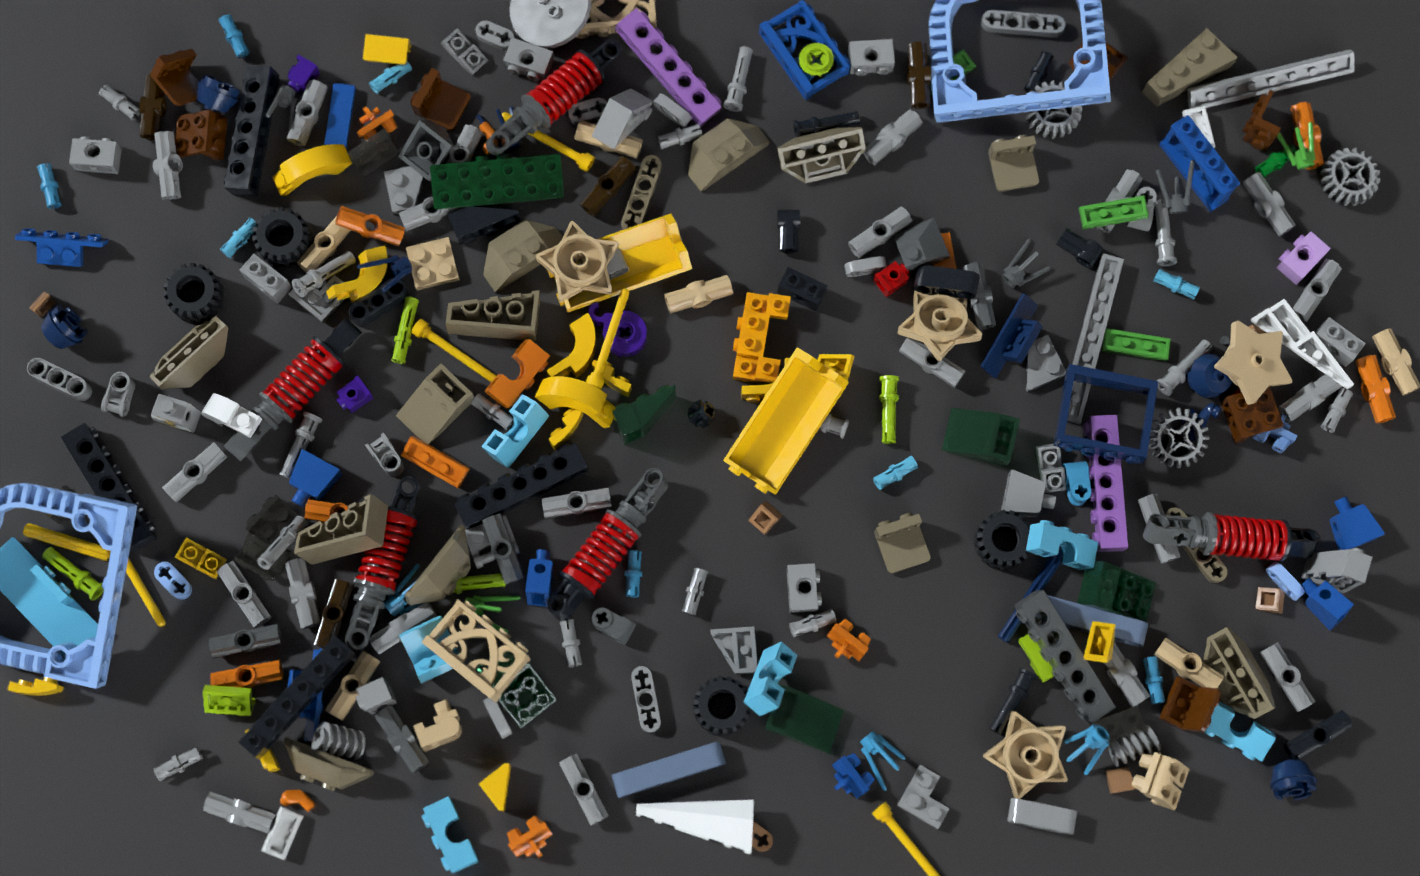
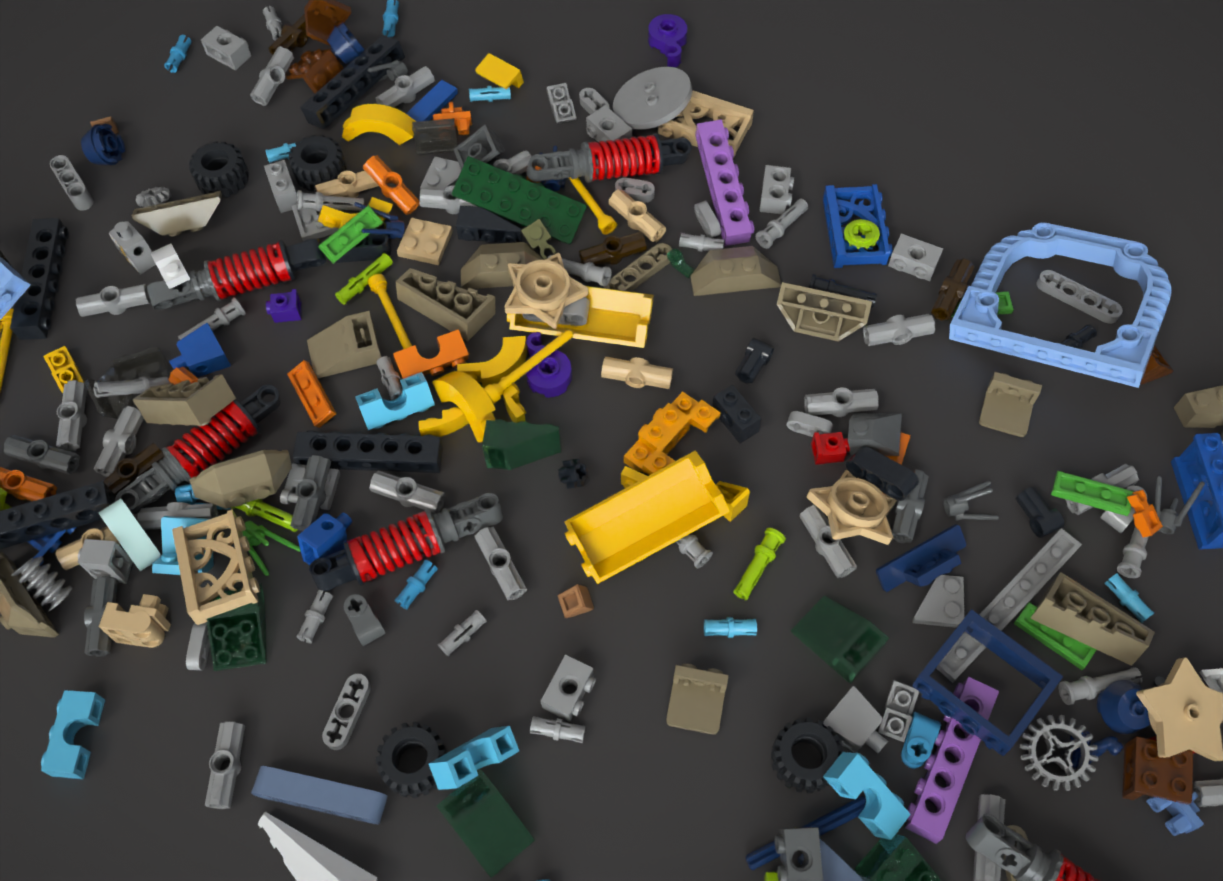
camera: 35 degrees right, 15 degrees down
blue bracket [15,228,108,267] -> none
light grey piece [101,372,136,417] -> none
light blue beam [154,562,192,600] -> none
dark purple brick [287,54,320,93] -> none
light grey piece [365,433,404,477] -> none
reddish brown bracket [410,68,471,131] -> none
yellow slope [479,763,511,812] -> none
orange hips [507,816,553,858] -> none
light grey wedge [592,89,653,149] -> none
light grey wing [710,626,757,675] -> none
orange hips [826,619,871,661] -> none
light grey gear [1024,80,1083,139] -> none
none -> light aqua beam [98,499,162,571]
none -> light grey gear [136,187,171,207]
none -> bright green tile [318,205,383,264]
none -> light grey piece [474,527,527,601]
none -> olive plate [521,219,556,260]
none -> light grey pin [547,255,611,287]
none -> clear green arm [667,249,694,278]
none -> light grey brick [759,165,794,214]
none -> dark tan wedge [1030,572,1155,666]
none -> orange plate [1127,489,1163,538]

